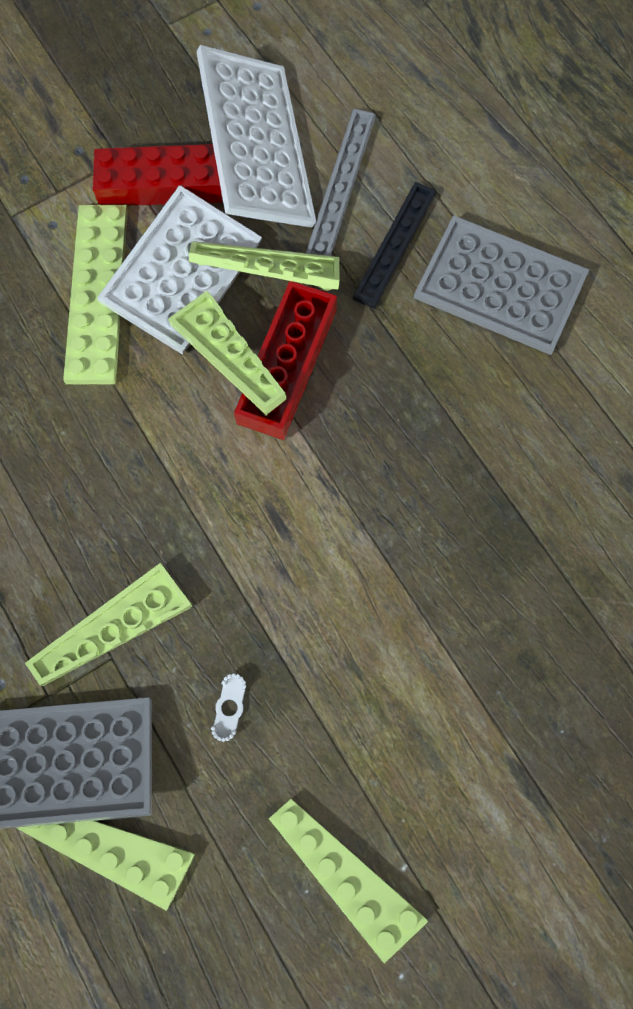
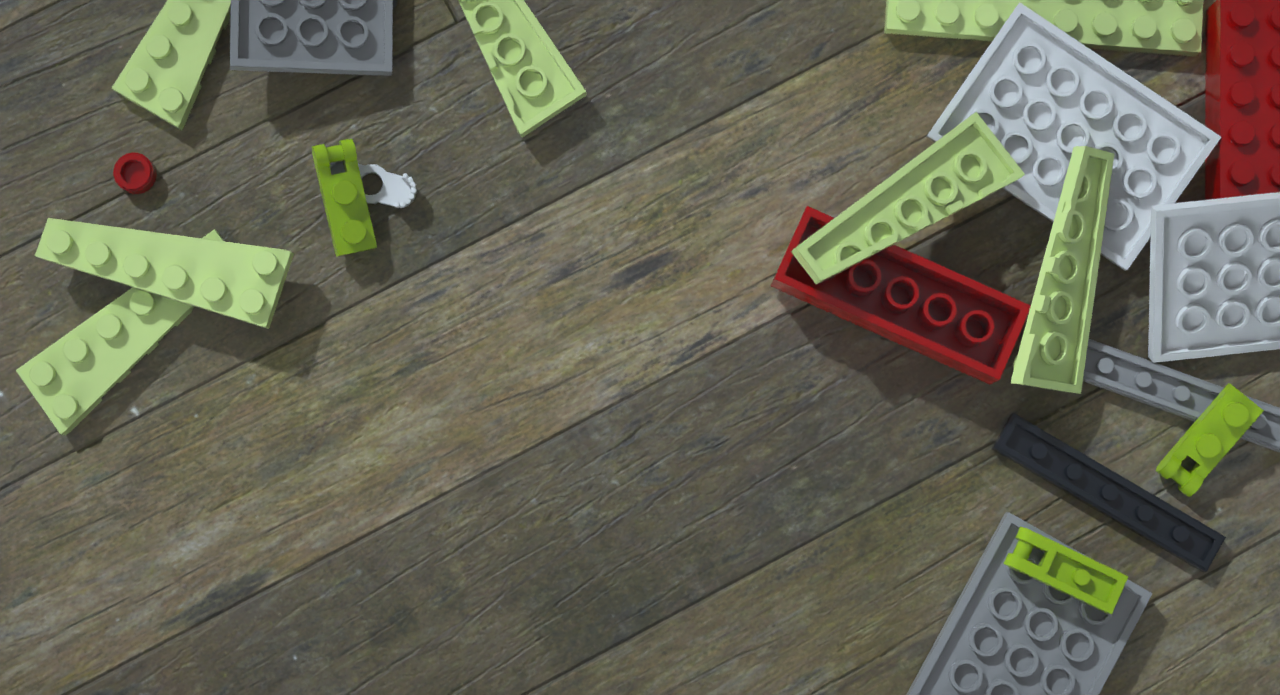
camera: 90 degrees right, 10 degrees up
none -> yellowish green wing [35,218,294,329]
none -> red tile [113,152,157,194]
none -> lime plate [312,138,377,257]
none -> lime plate [1003,526,1129,614]
none -> lime plate [1156,383,1264,497]

